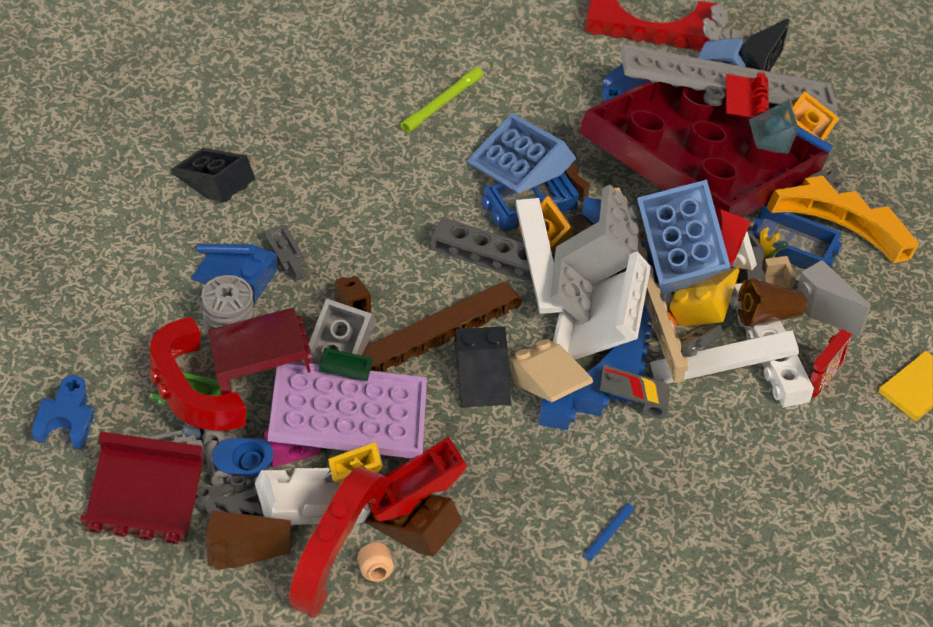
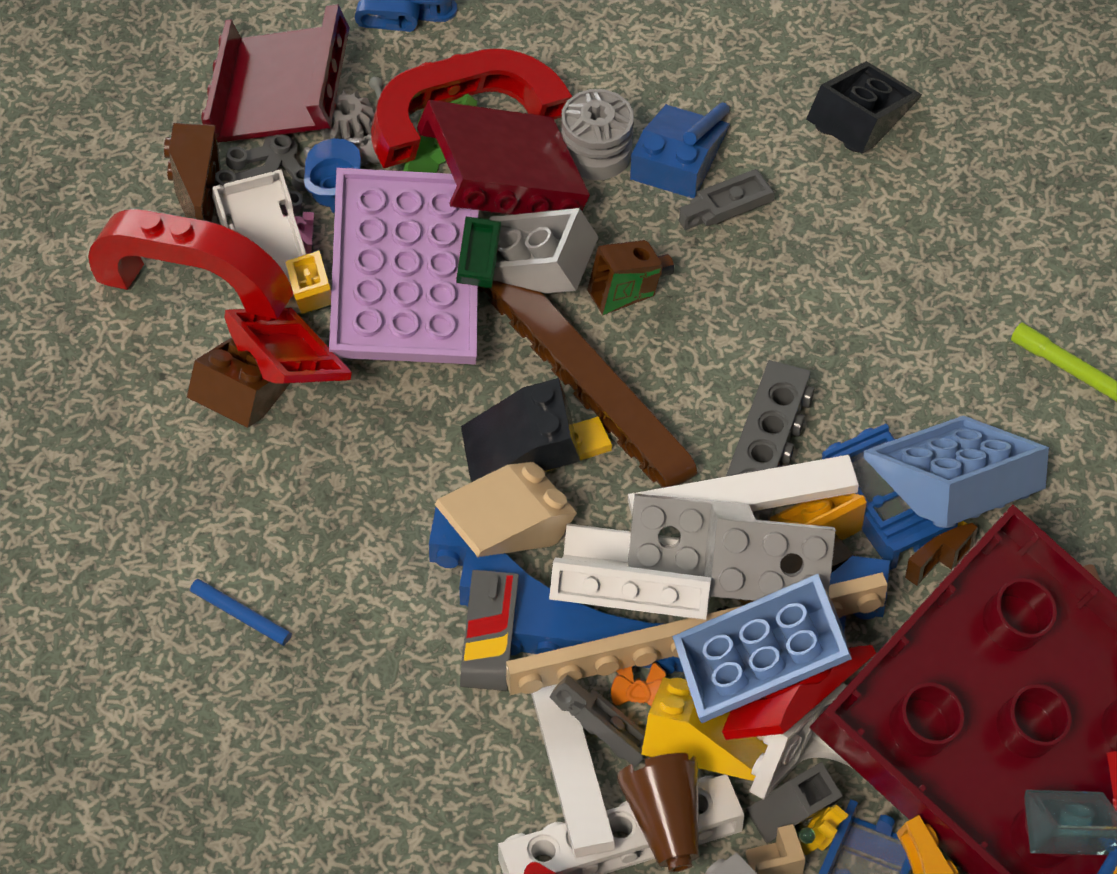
camera: 90 degrees right, 5 degrees up
light nougat head [357,543,394,582] -> none

